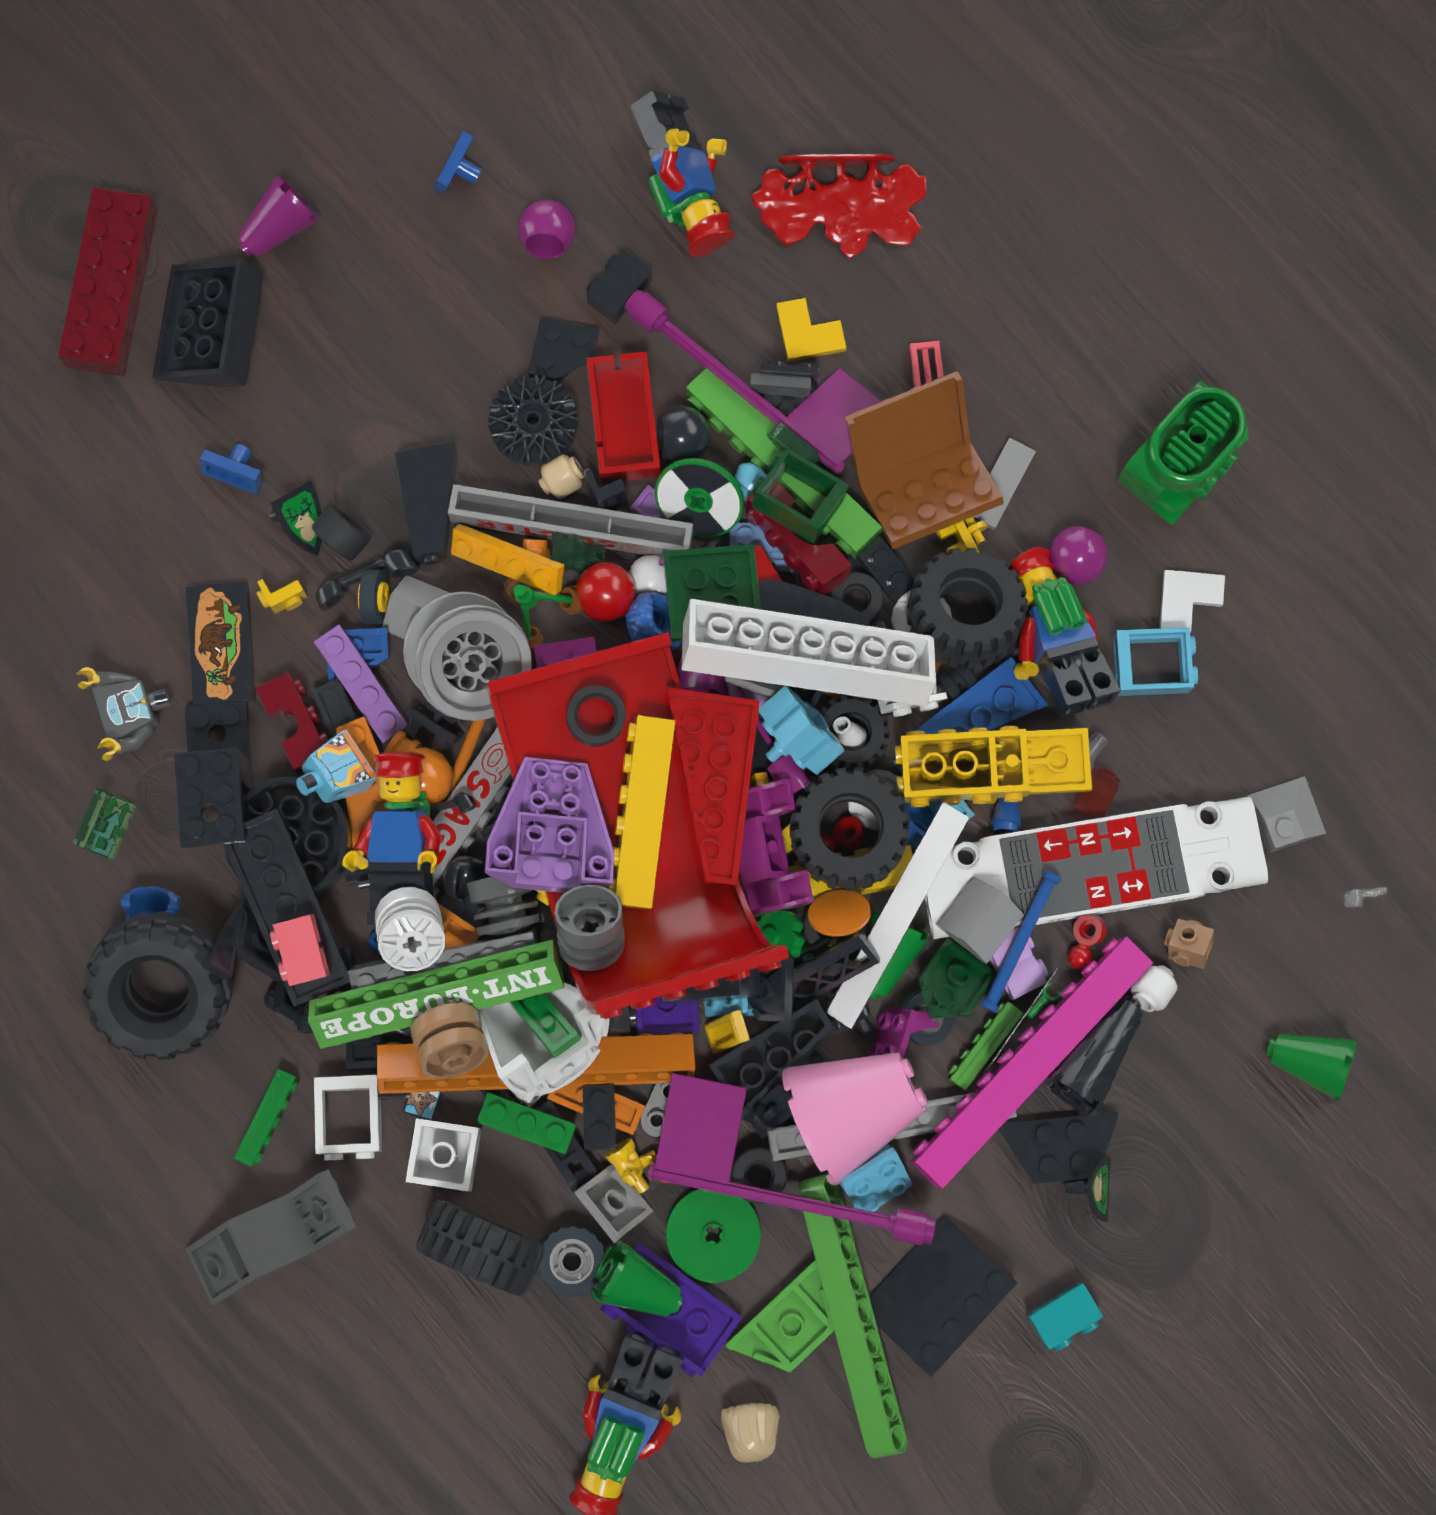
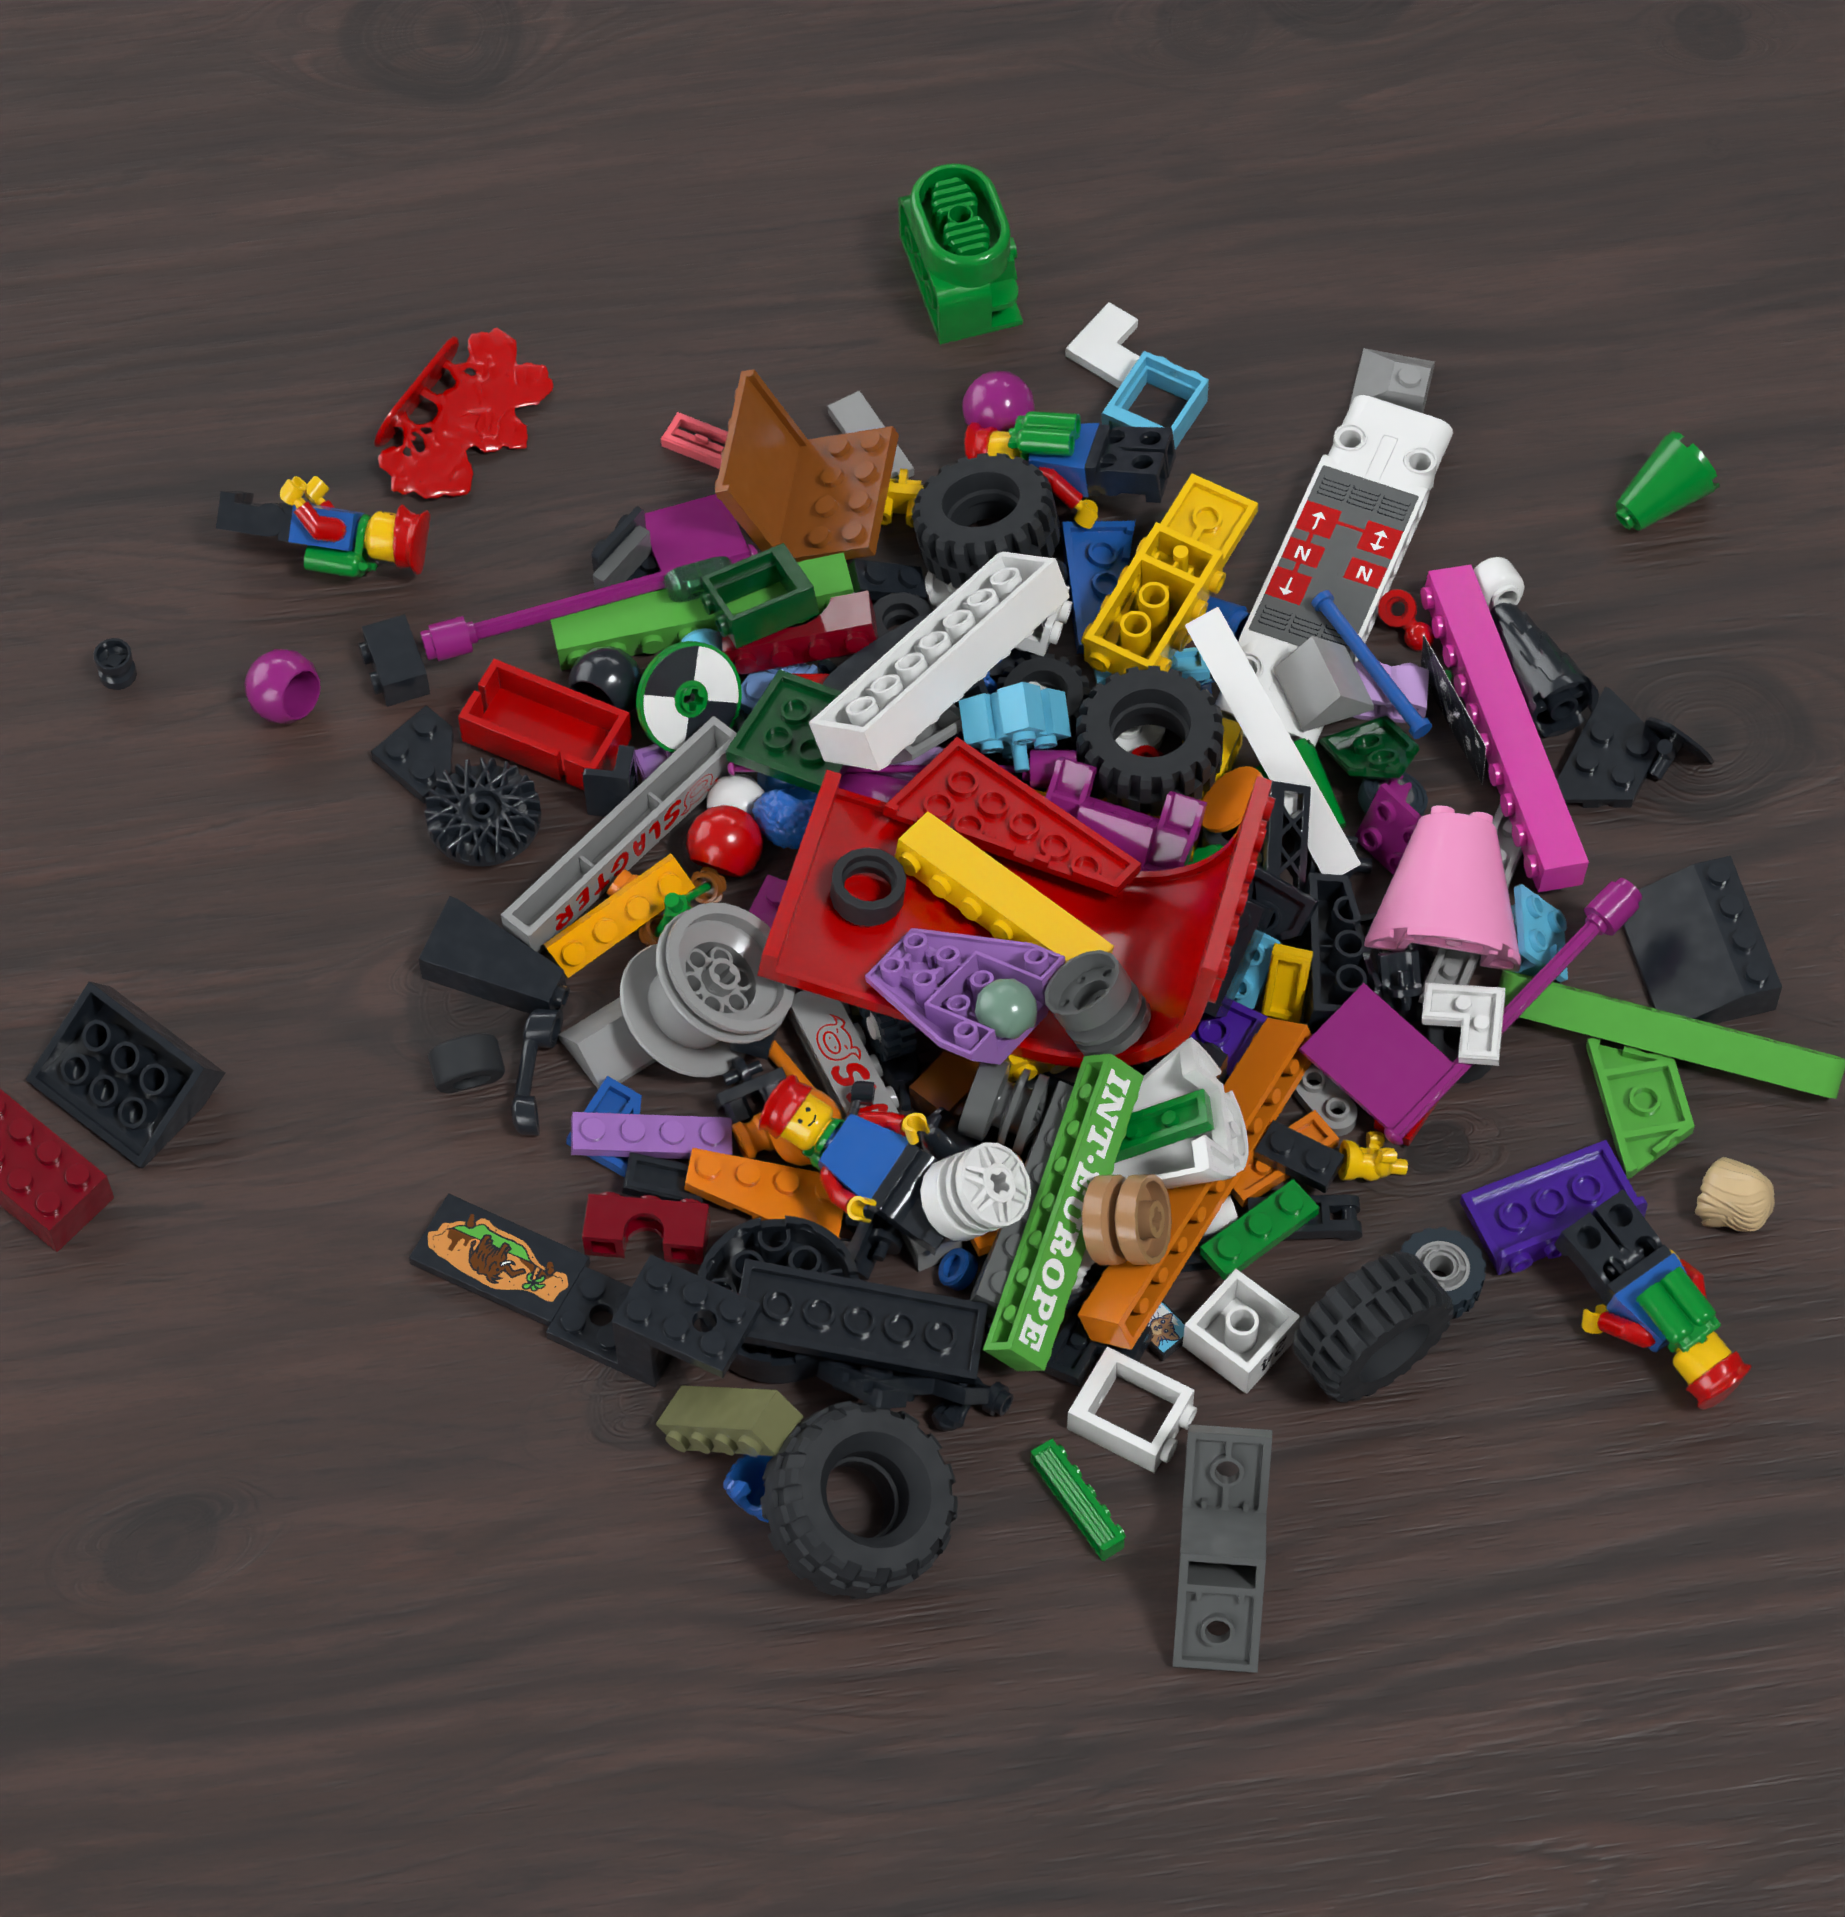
camera: 55 degrees left, 20 degrees down
clear green panel [73,787,136,860] -> none
dark grey torso [76,667,171,761] -> none
blue tile [200,444,262,495] -> none
magenta cone [237,175,320,257] -> none
yellow bracket [256,579,307,614] -> none
shield [270,481,322,556] -> none
coral piece [270,914,330,986] -> none
medium azure torso [296,730,378,803] -> none
black wheel [358,570,389,624] -> none
blue tile [433,131,482,194] -> none
tan head [539,454,585,499] -> none
clear green hips [550,532,605,574] -> none
light grey slope [575,1164,653,1243] -> none
green cone [590,1240,683,1317] -> none
green piece [666,1189,761,1283] -> none
yellow tile [776,298,846,362] -> none
bright green piece [948,1002,1024,1091] -> none
teal brick [1026,1283,1103,1352] -> none
clear red bracket [1075,767,1120,818] -> none
medium nougat brick [1164,919,1214,969] -> none
clear hand [1345,886,1387,908] -> none
none -> black wheel [93,638,137,690]
none -> olive brick [655,1385,803,1457]
none -> sand green hair [975,979,1038,1039]
none -> white tile [1422,983,1505,1066]

